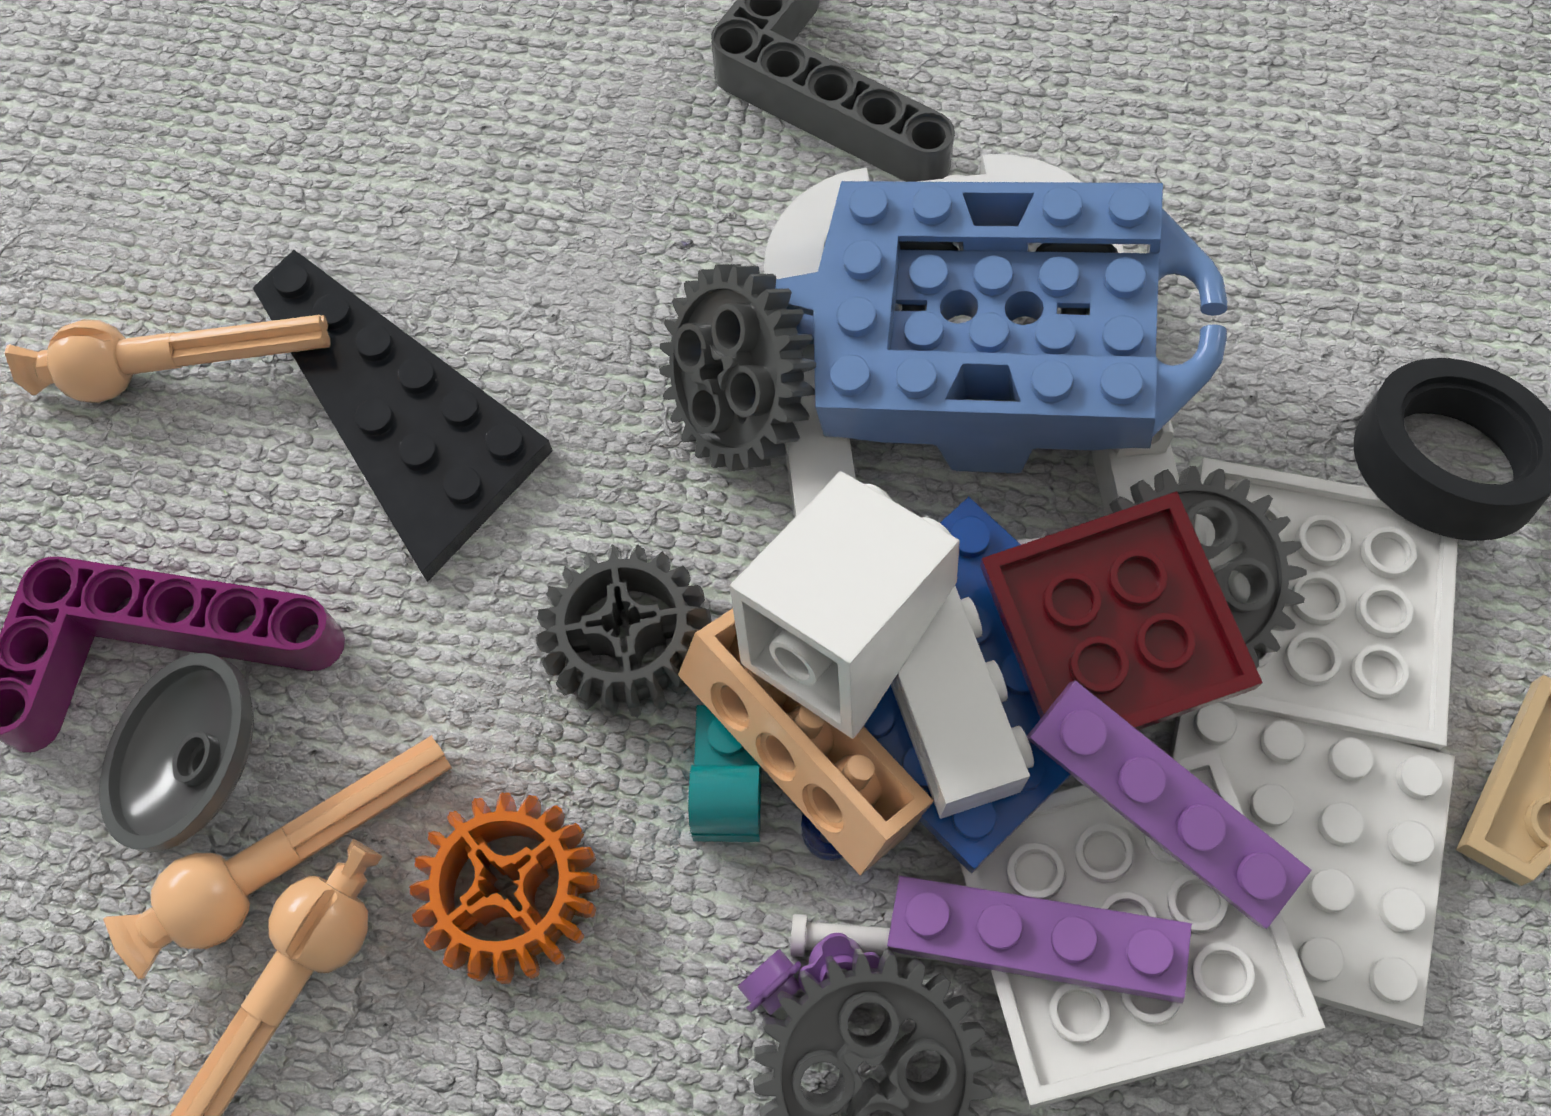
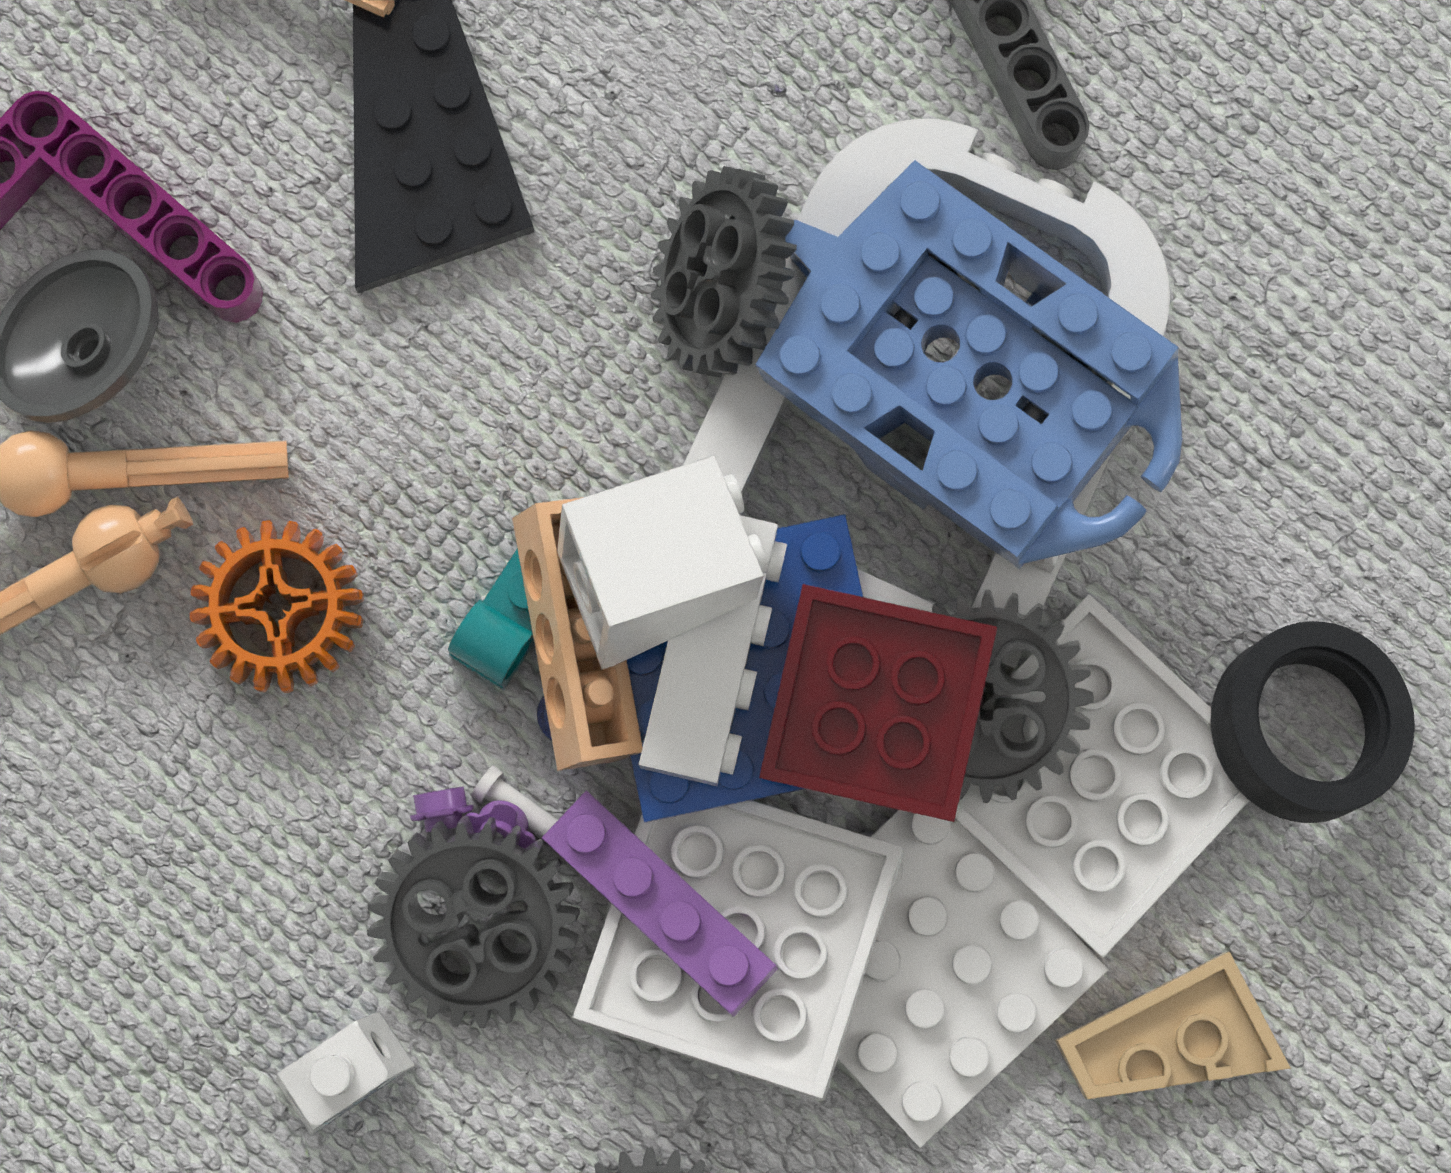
camera: 25 degrees right, 15 degrees up
dark grey gear [536,544,712,718] -> none
medium lavender plate [1027,680,1312,929] -> none

